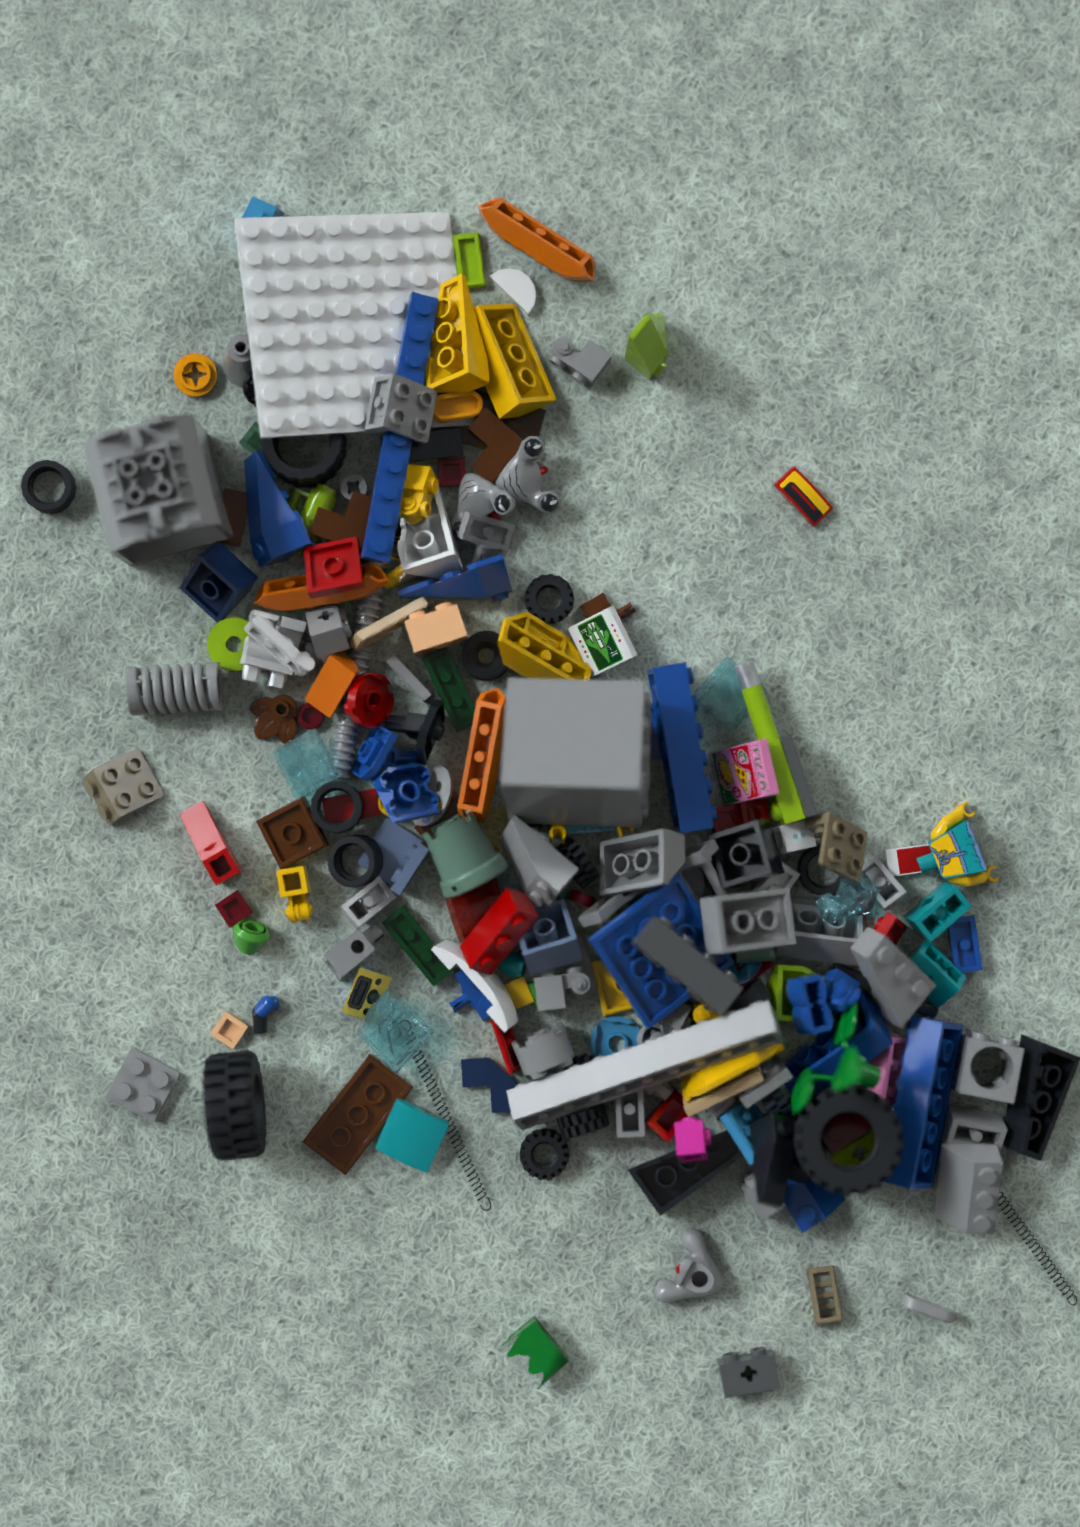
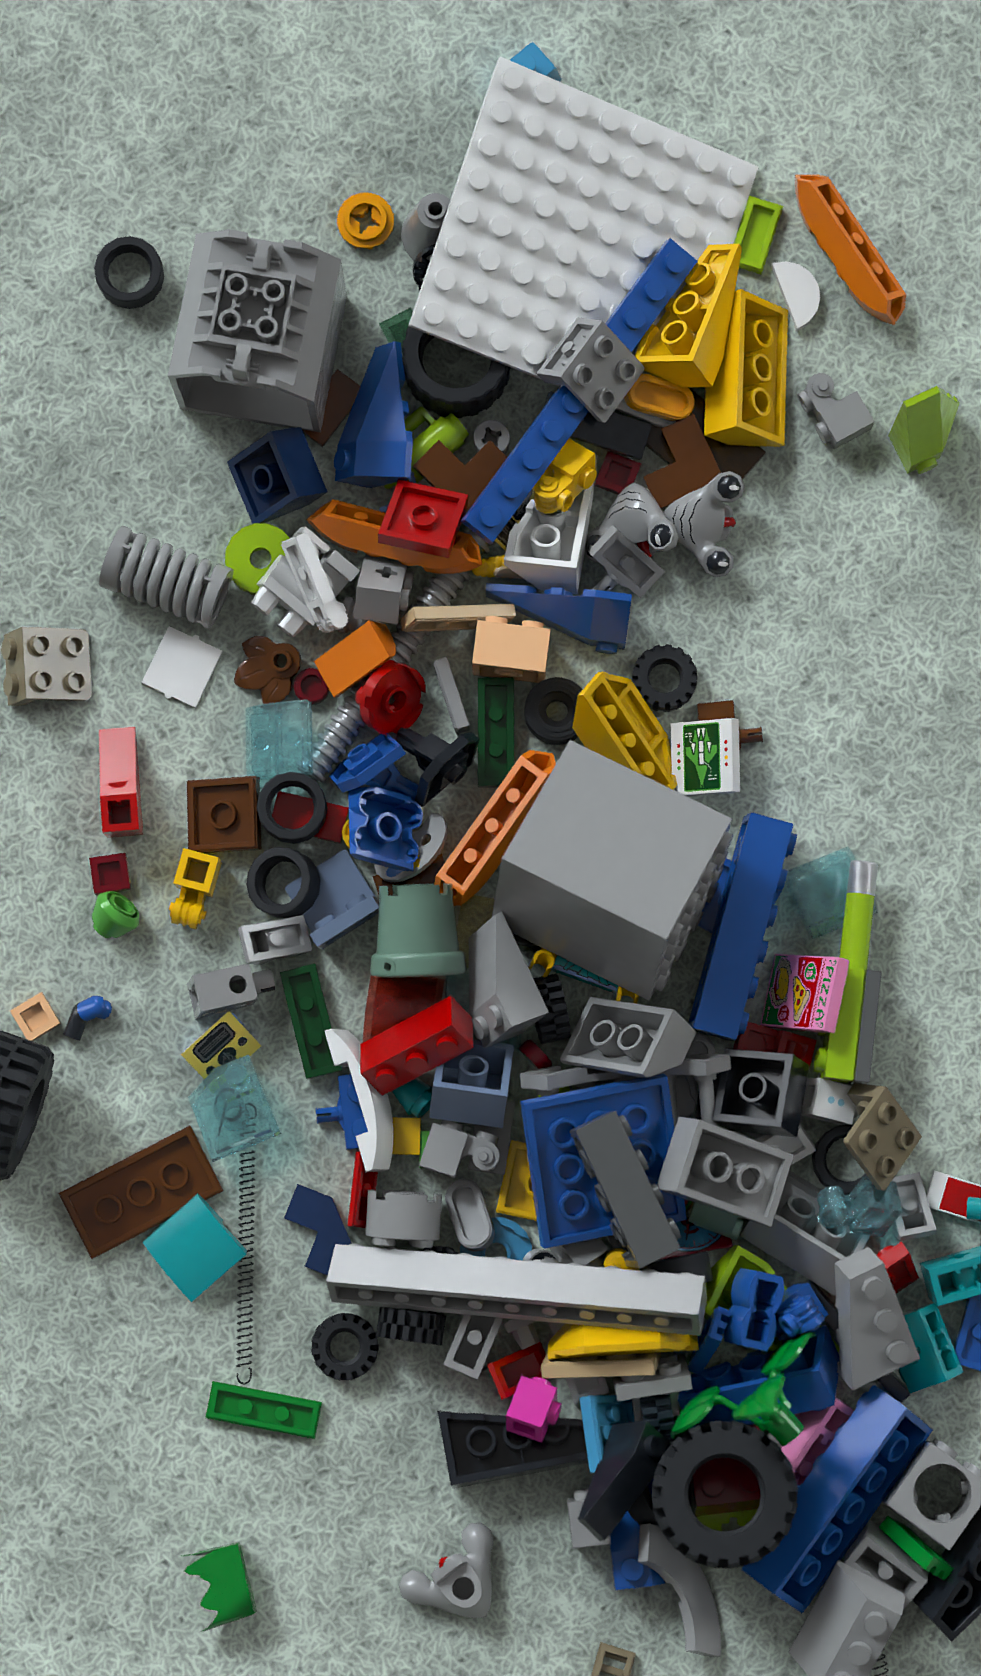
camera: 30 degrees right, 5 degrees down
none -> white piece [141,626,223,708]
none -> green tile [205,1381,322,1439]
none -> light grey tile [445,1179,495,1251]
none -> light grey tile [638,1523,721,1657]
none -> blue tile [688,1306,731,1375]
none -> green tile [879,1515,954,1580]

